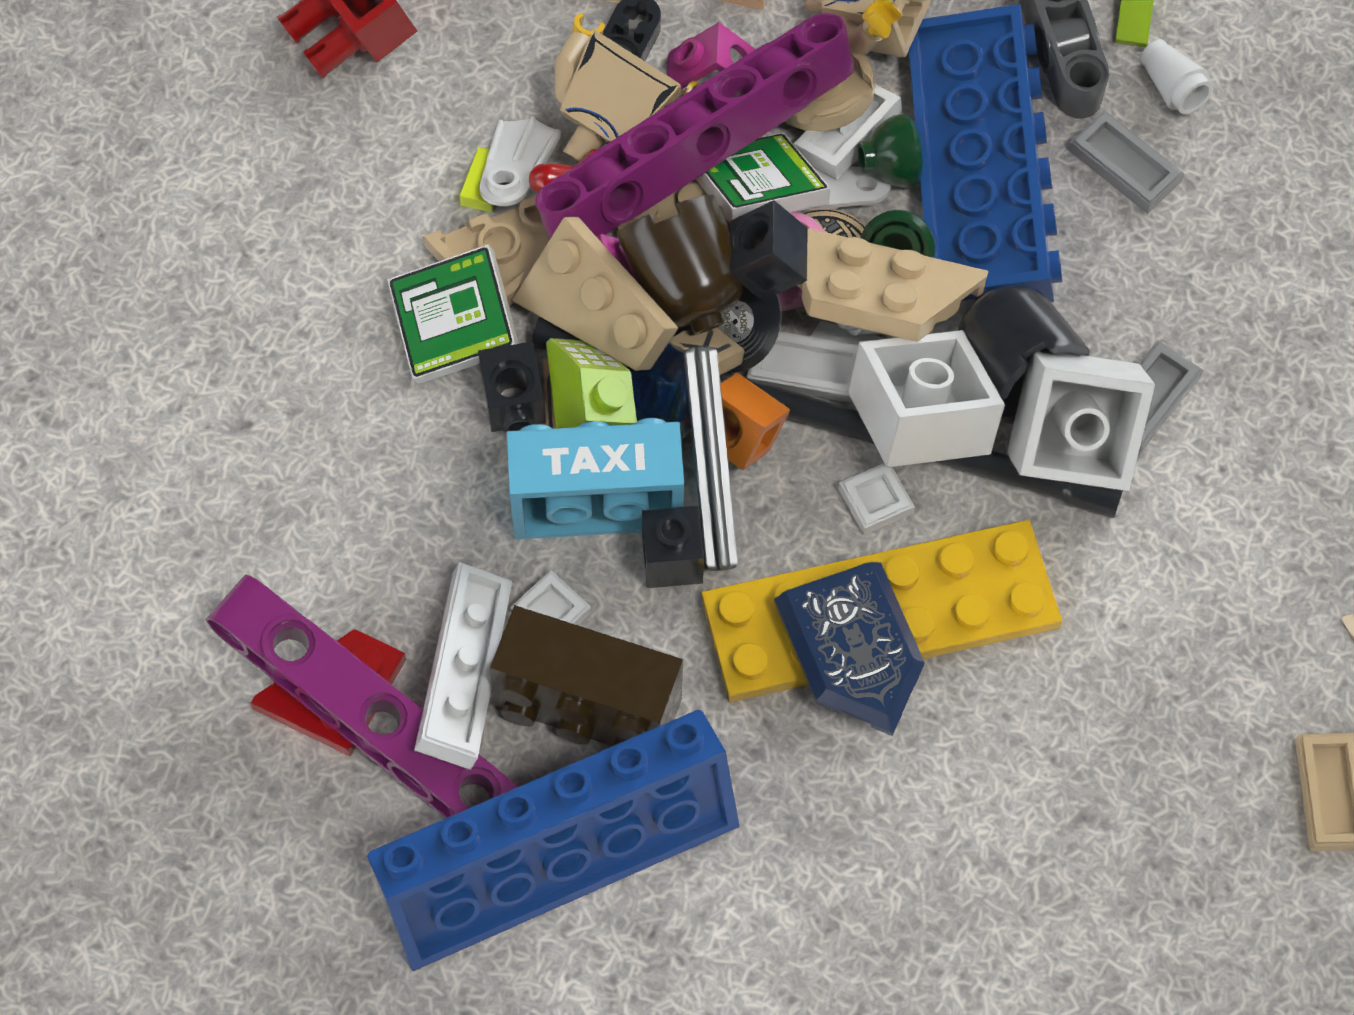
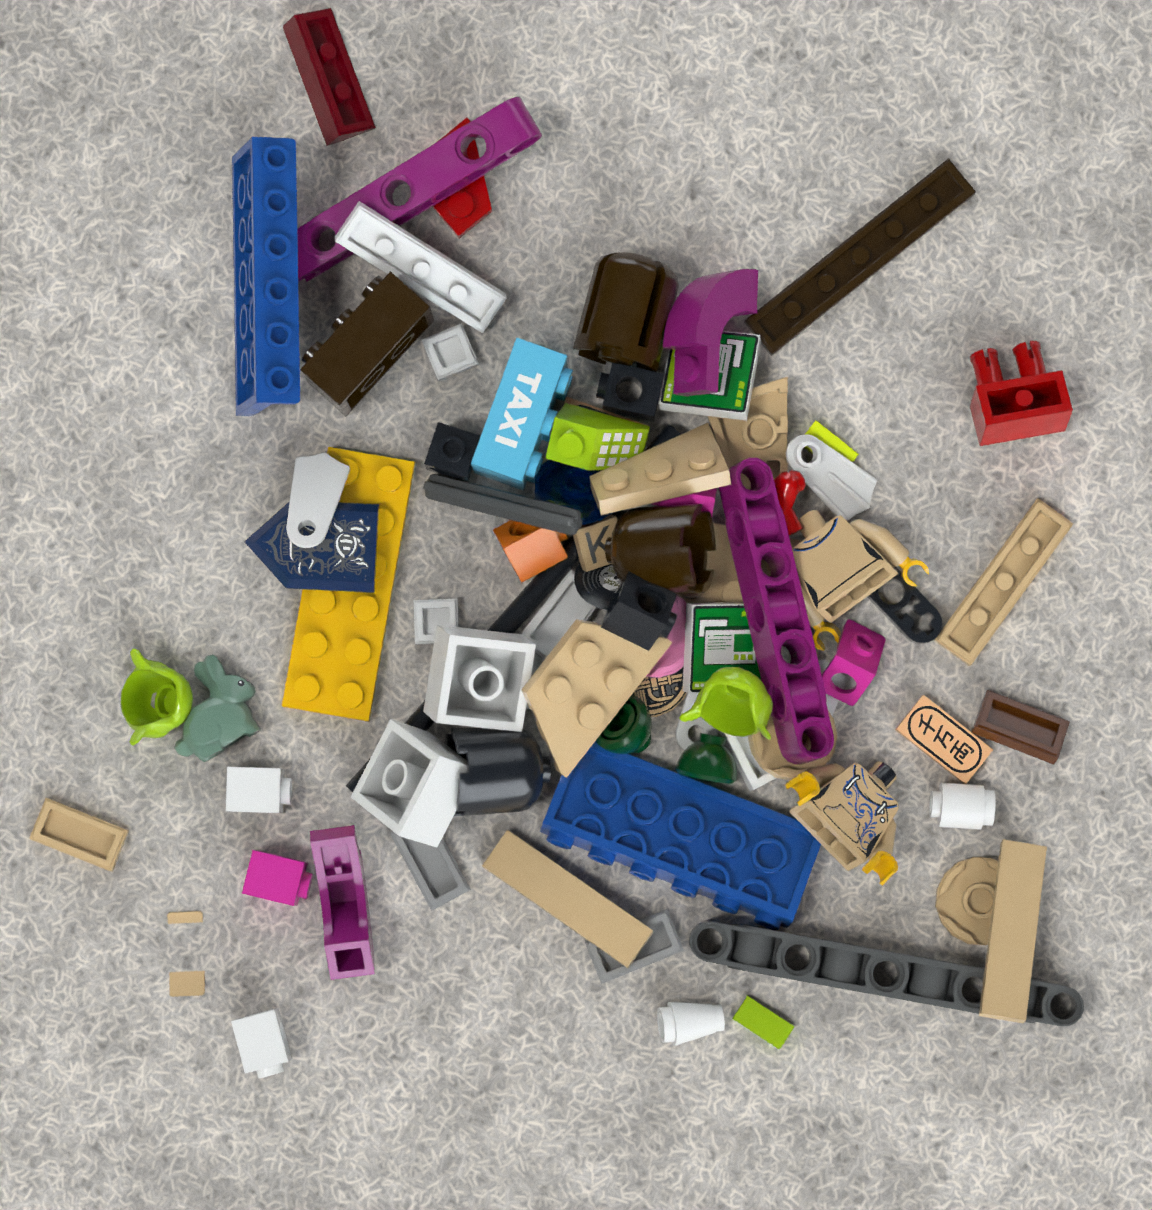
camera: 120 degrees right, 20 degrees up
none -> lime hair [121,648,193,746]
none -> sand green animal [174,654,261,762]
none -> white brick [226,767,292,813]
none -> dark pink brick [242,850,313,906]
none -> dark red slope [283,8,376,146]
none -> white piece [286,453,350,548]
none -> magenta arch [310,825,375,980]
none -> tan tile [482,830,653,968]
none -> dark brown cylinder [573,252,679,372]
none -> magenta arch [663,269,758,396]
none -> lime hair [679,667,773,739]
none -> dark brown tile [744,158,976,356]

